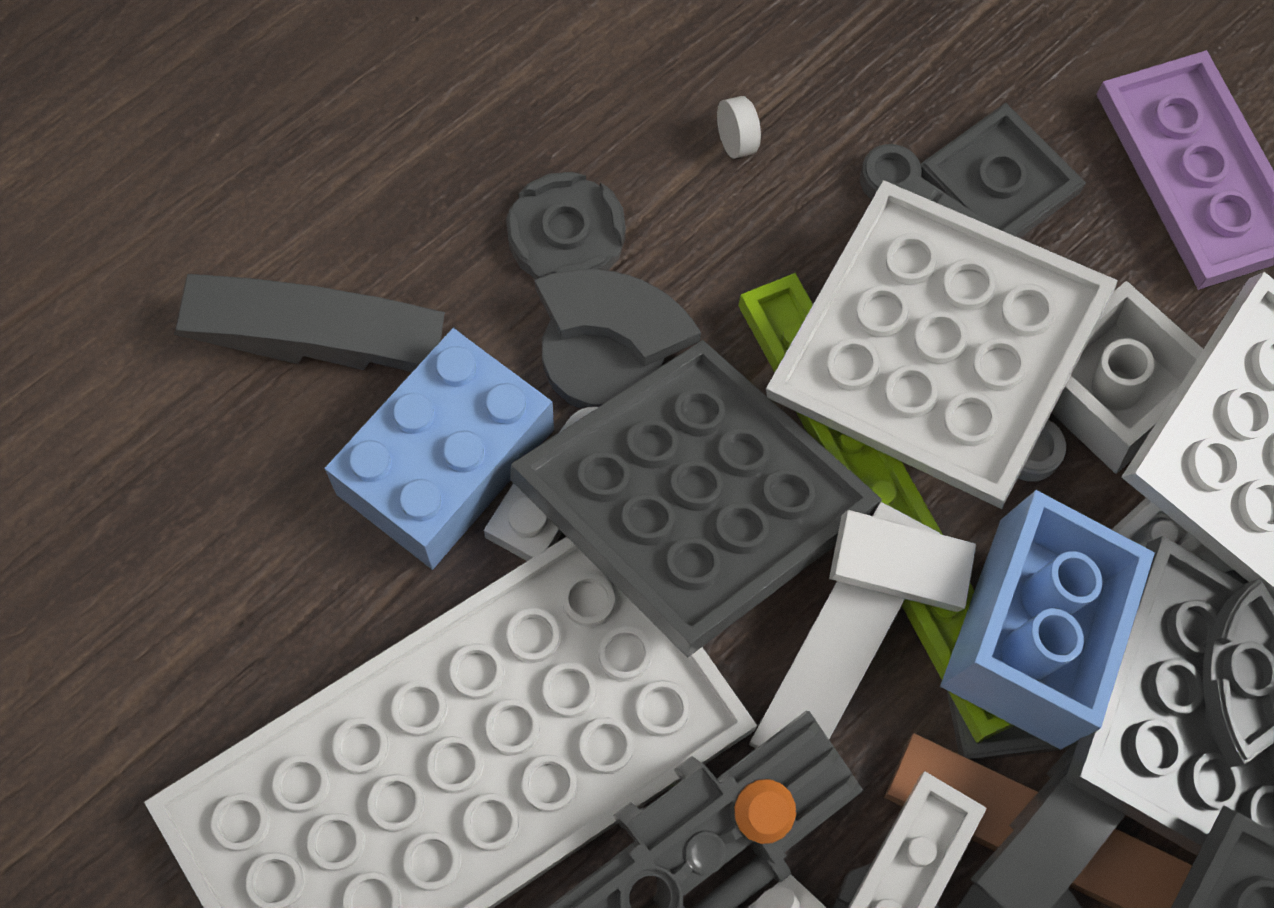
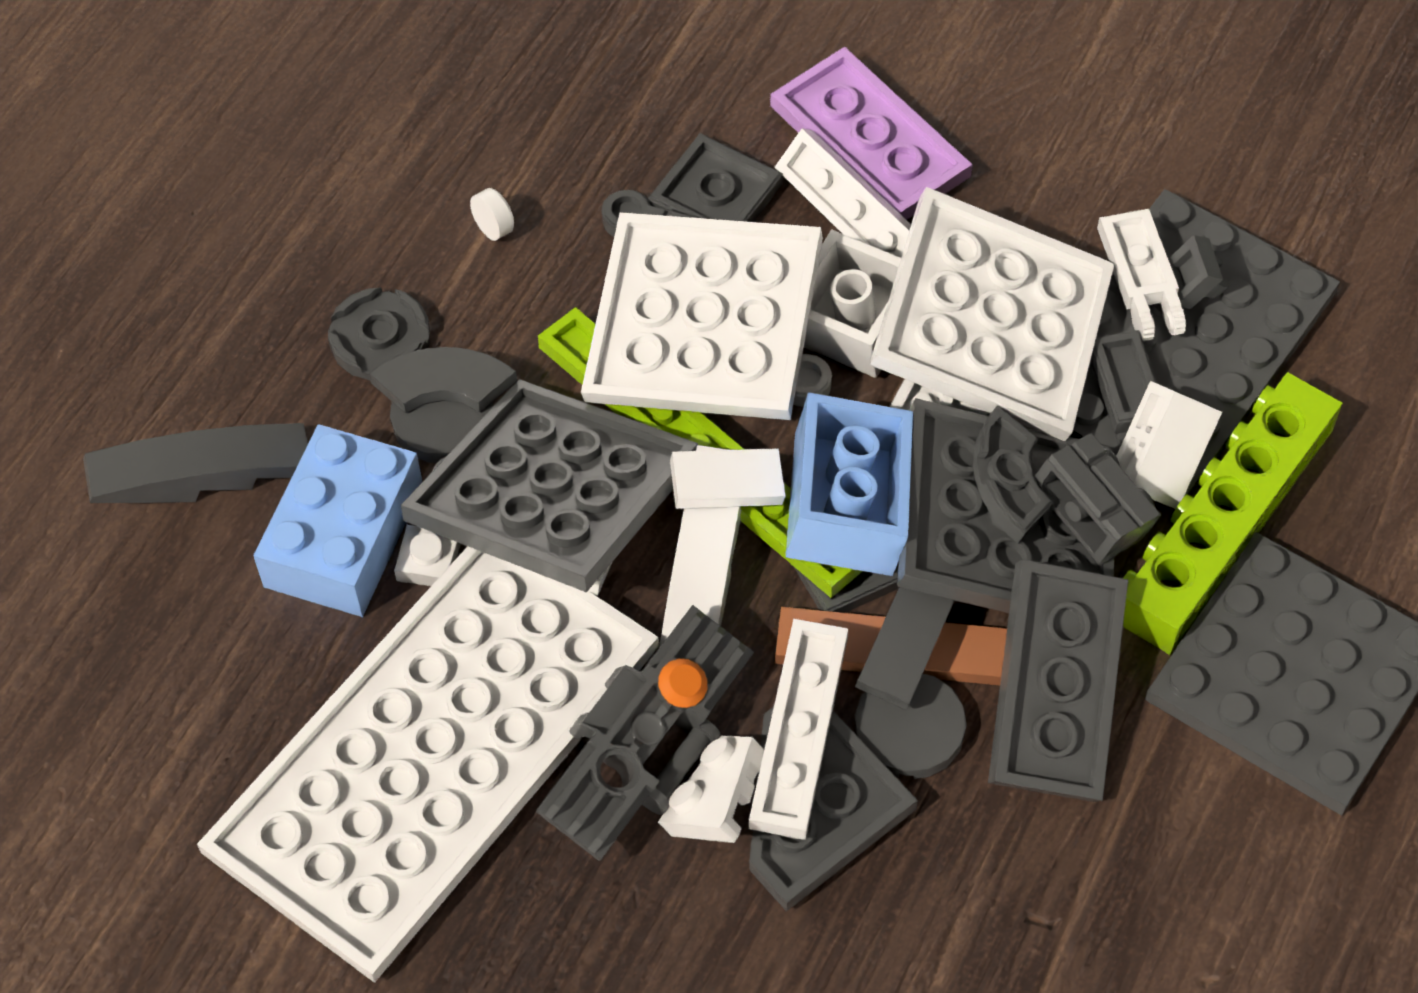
camera: 15 degrees left, 10 degrees down
none -> white plate [775,128,911,258]

